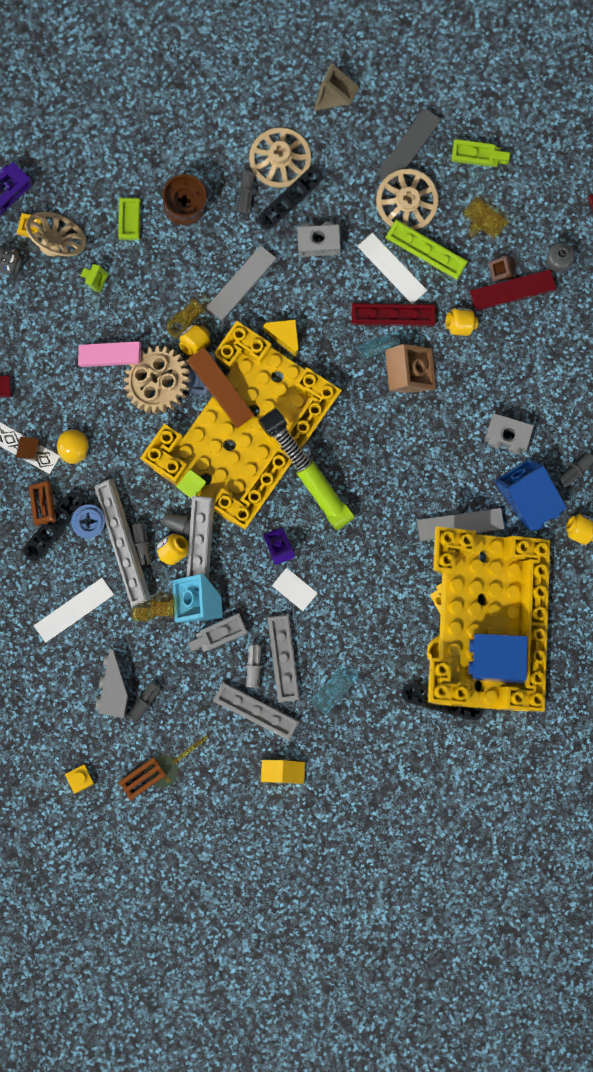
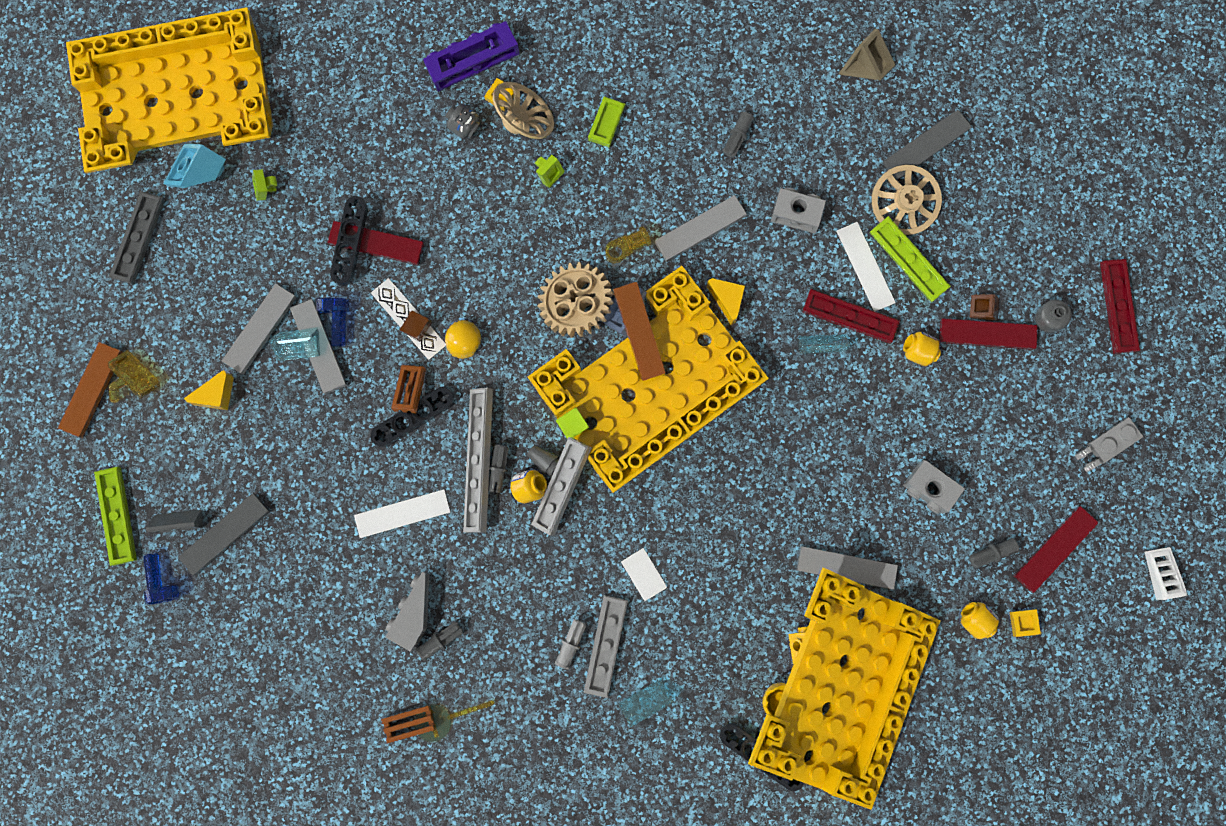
camera: 20 degrees right, 0 degrees up
yellow plate [65,764,94,794] -> none
medium blue gear [70,504,105,538] -> none
bright pink tile [78,342,141,367] -> none
clear yellow connector [131,599,174,621] -> none
reddish brown wheel [163,174,206,226] -> none
medium azure slope [172,574,223,623] -> none
yellow head [179,325,210,356] -> none
light grey hinge [188,614,248,652] -> none
light grey tile [213,682,299,741] -> none
tan wheel [249,128,311,188] -> none
black beam [257,168,322,230] -> none
piece [258,408,354,531] -> none
yellow slope [261,760,305,784] -> none
dark purple slope [263,527,295,565] -> none
medium nougat slope [385,344,436,393] -> none
lime hinge [451,139,510,167] -> none
clear yellow plate [463,197,509,240] -> none
blue slope [468,634,528,684] -> none
blue slope [494,458,567,531] -> none

